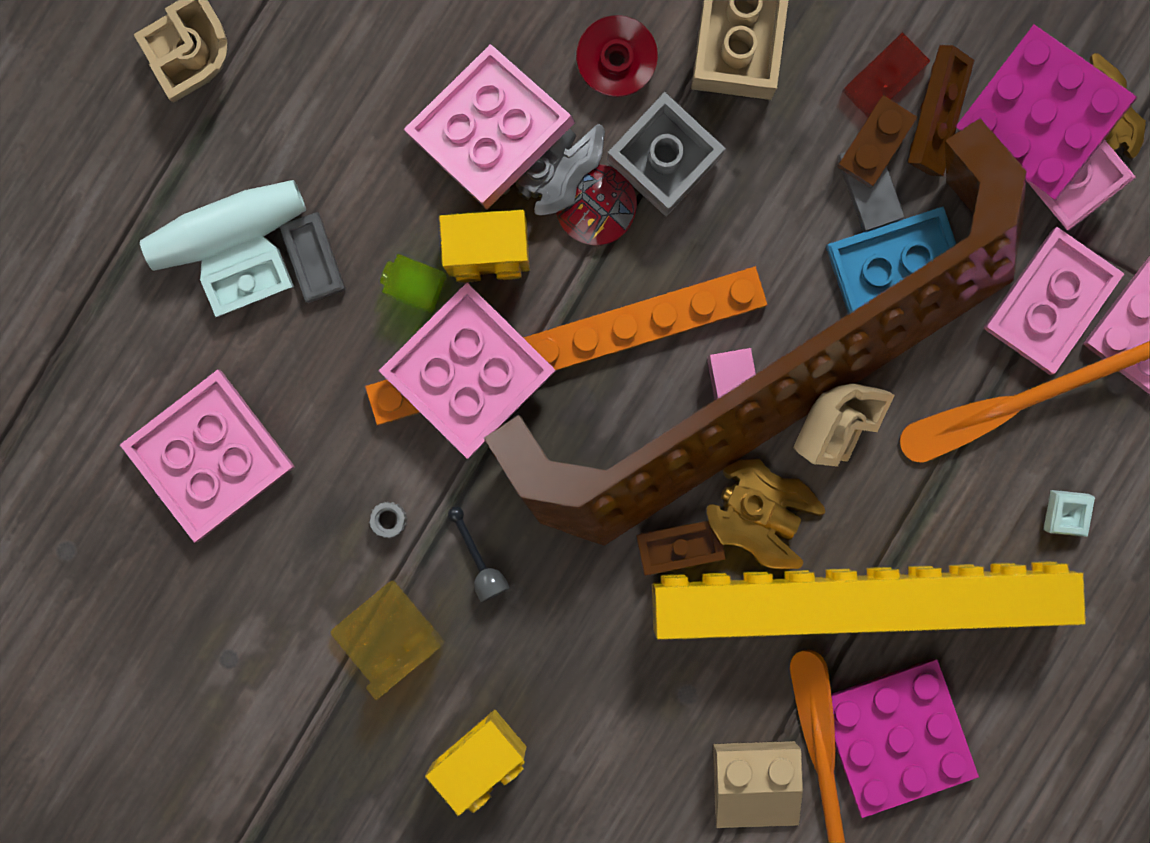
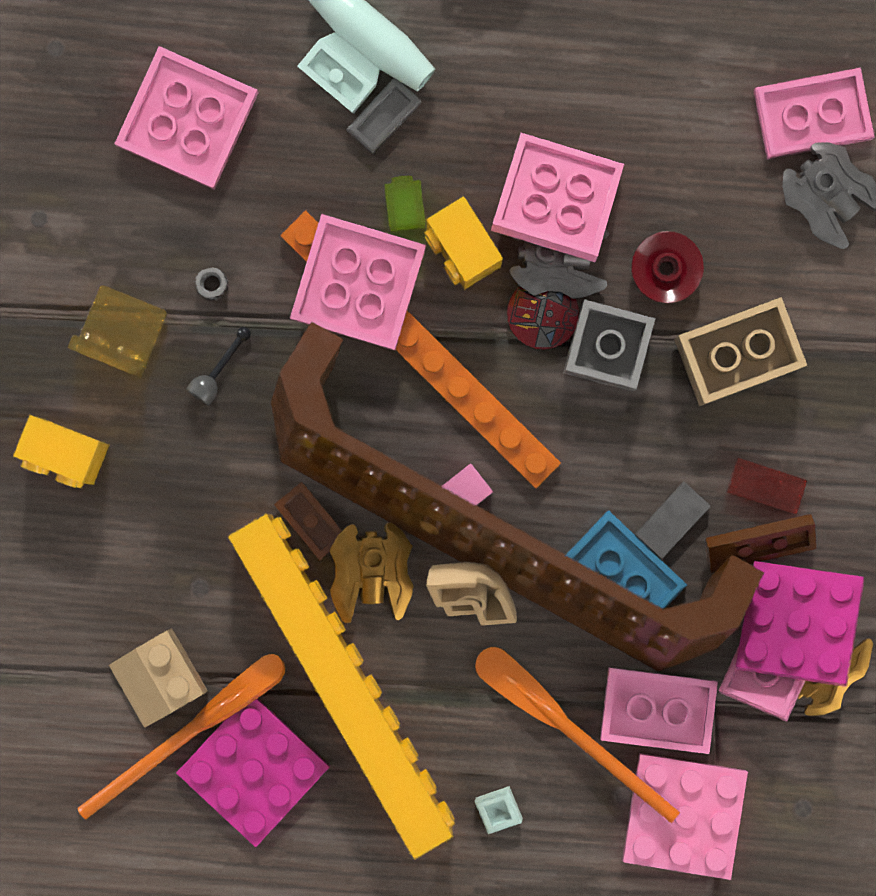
camera: 55 degrees right, 0 degrees up
reddish brown plate [837,95,917,188] -> none

